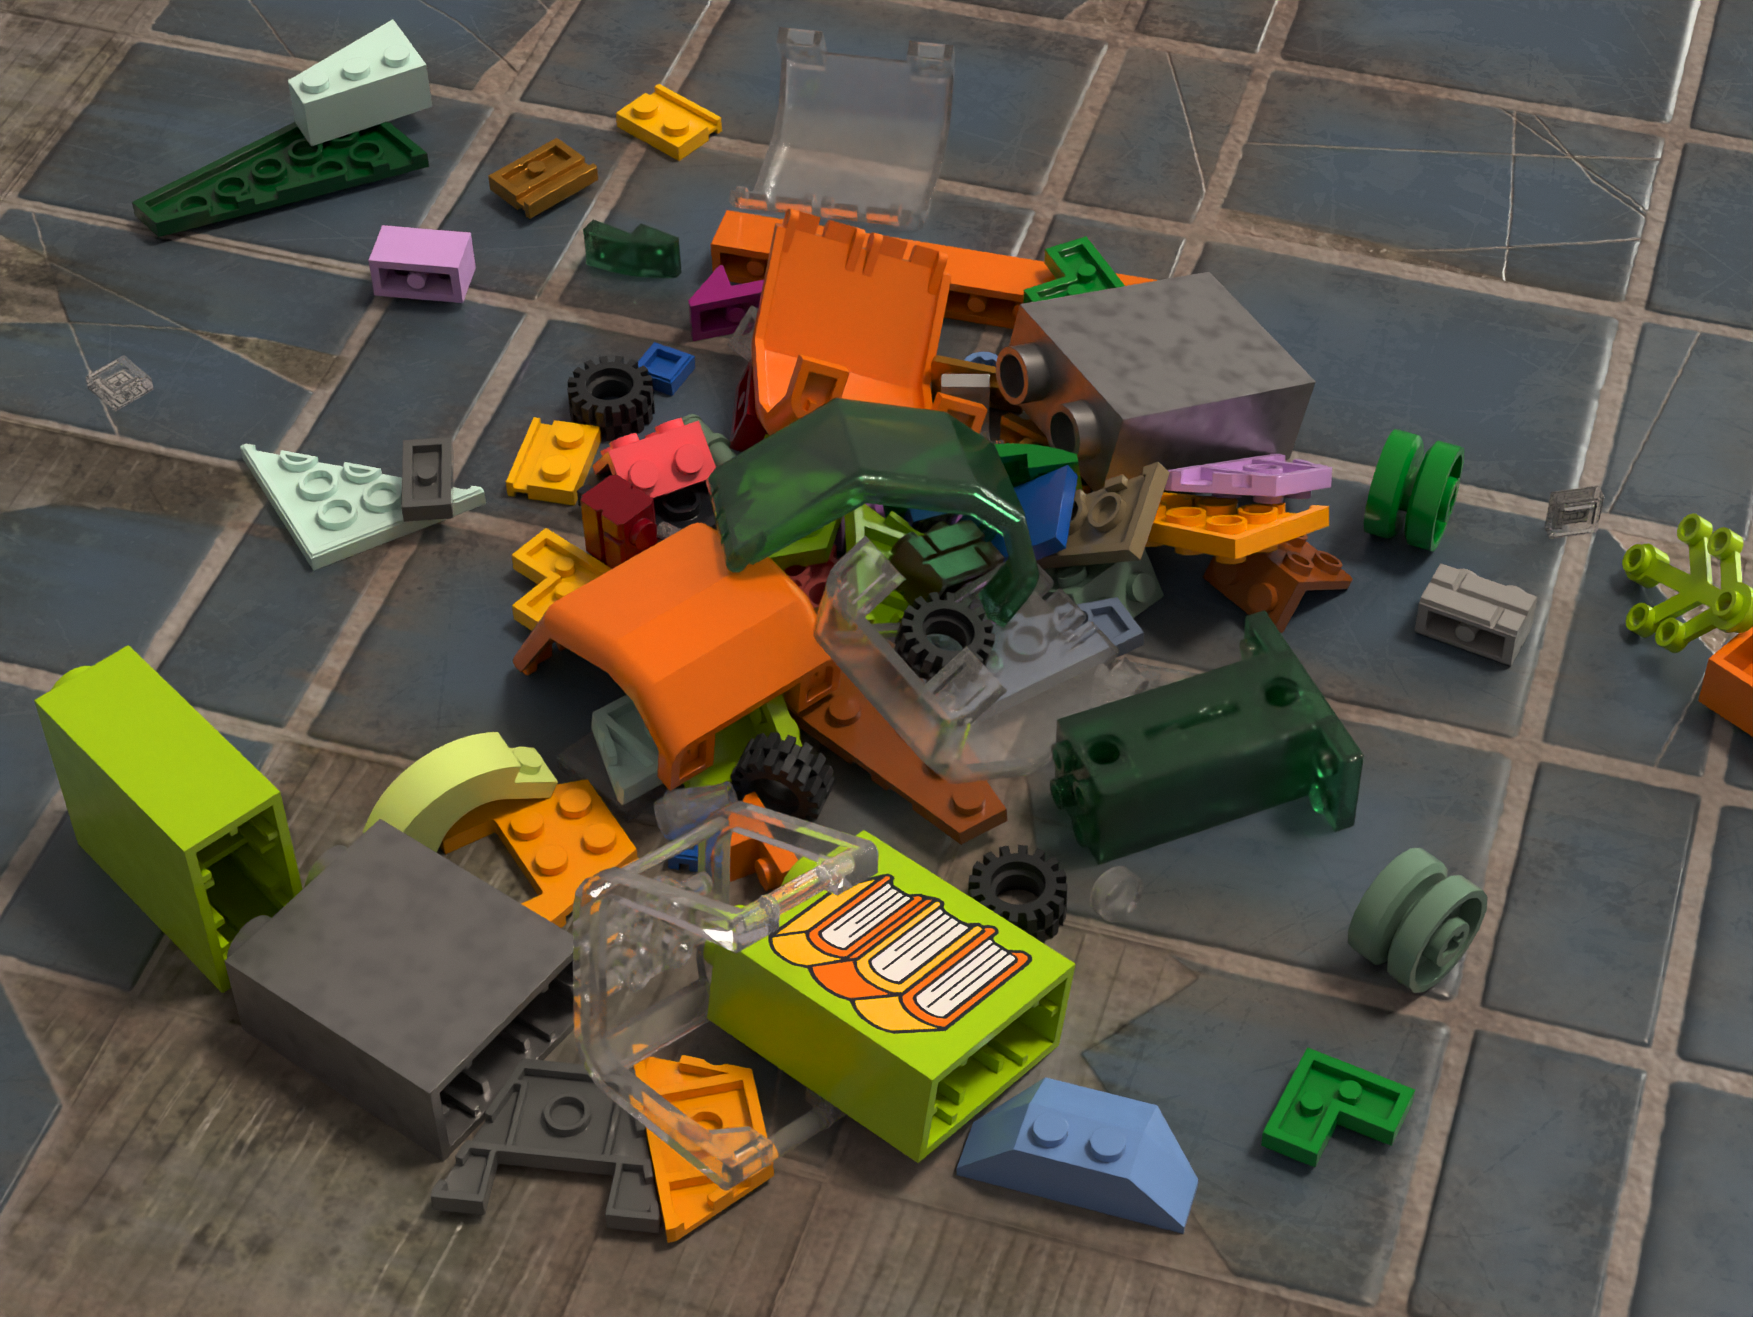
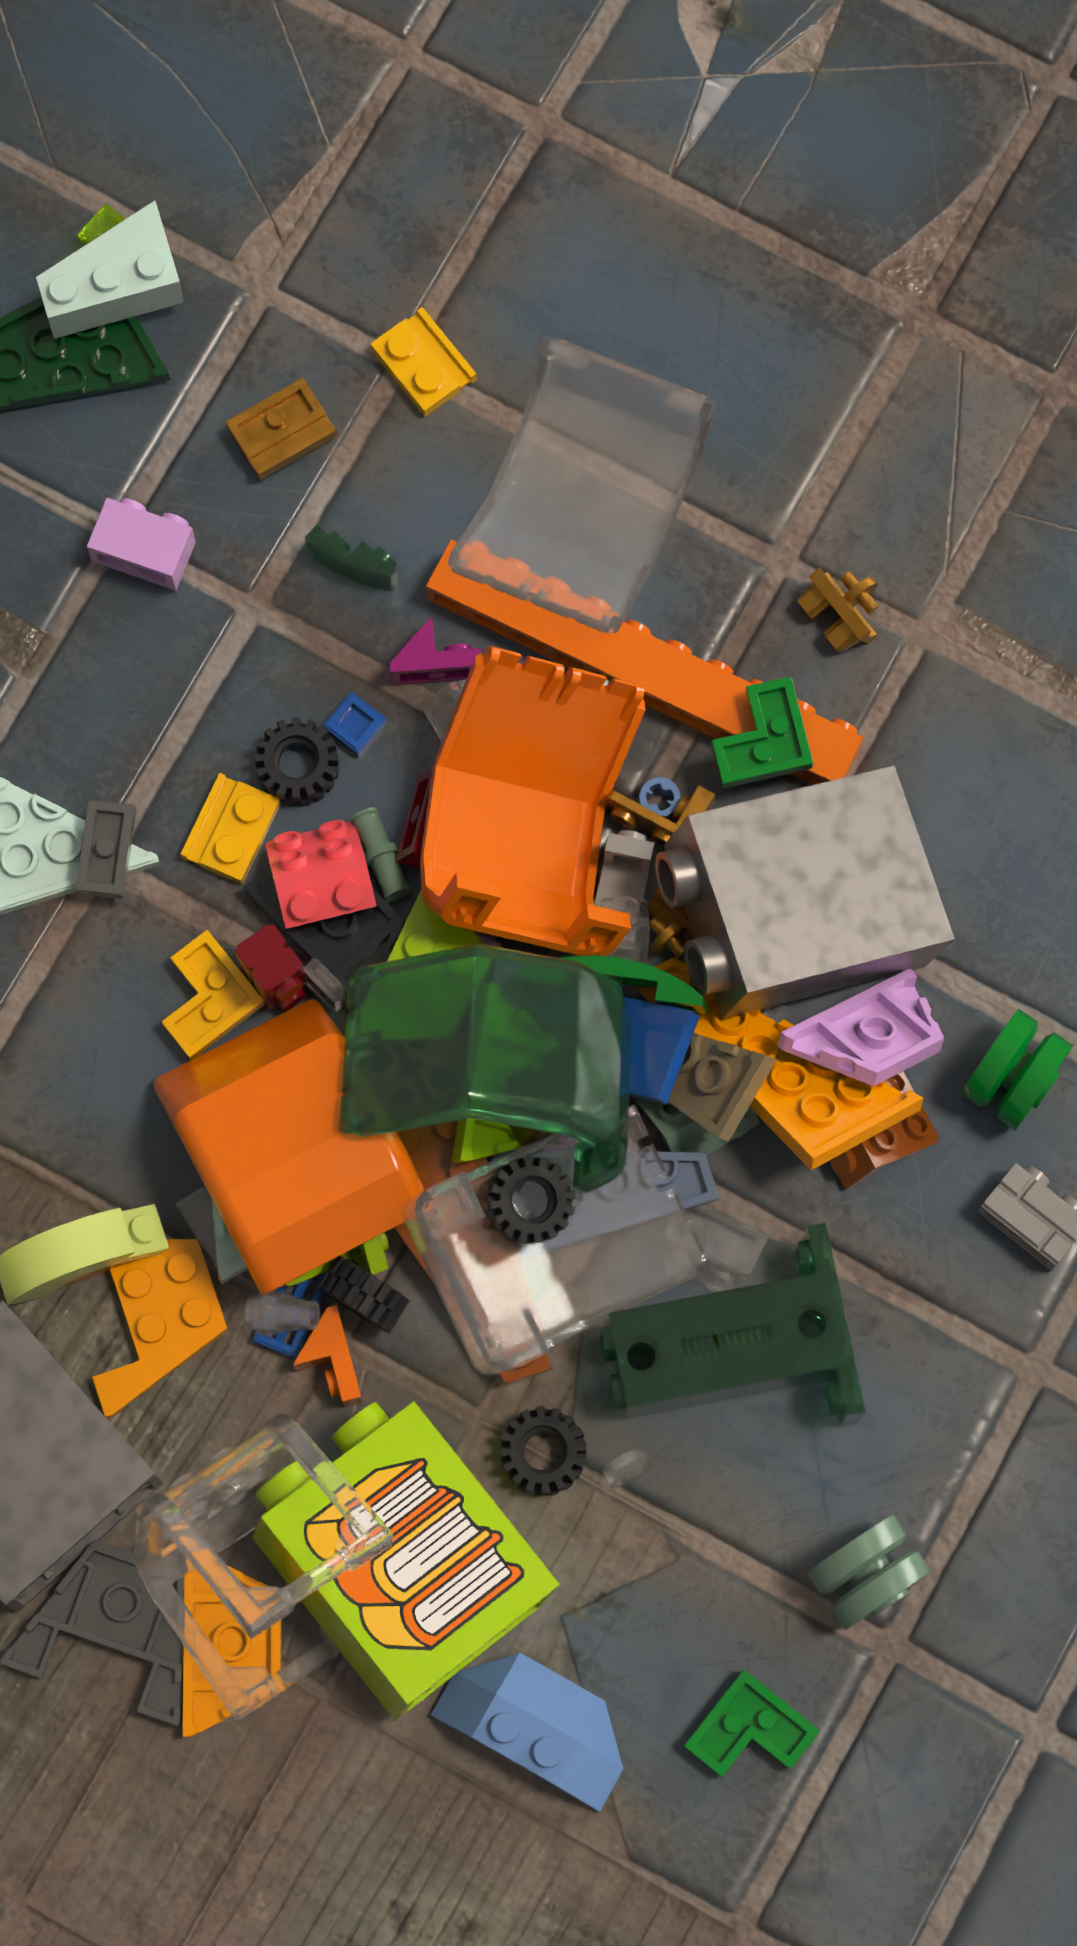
camera: 10 degrees right, 30 degrees up
none -> pearl gold hips [797,568,879,653]

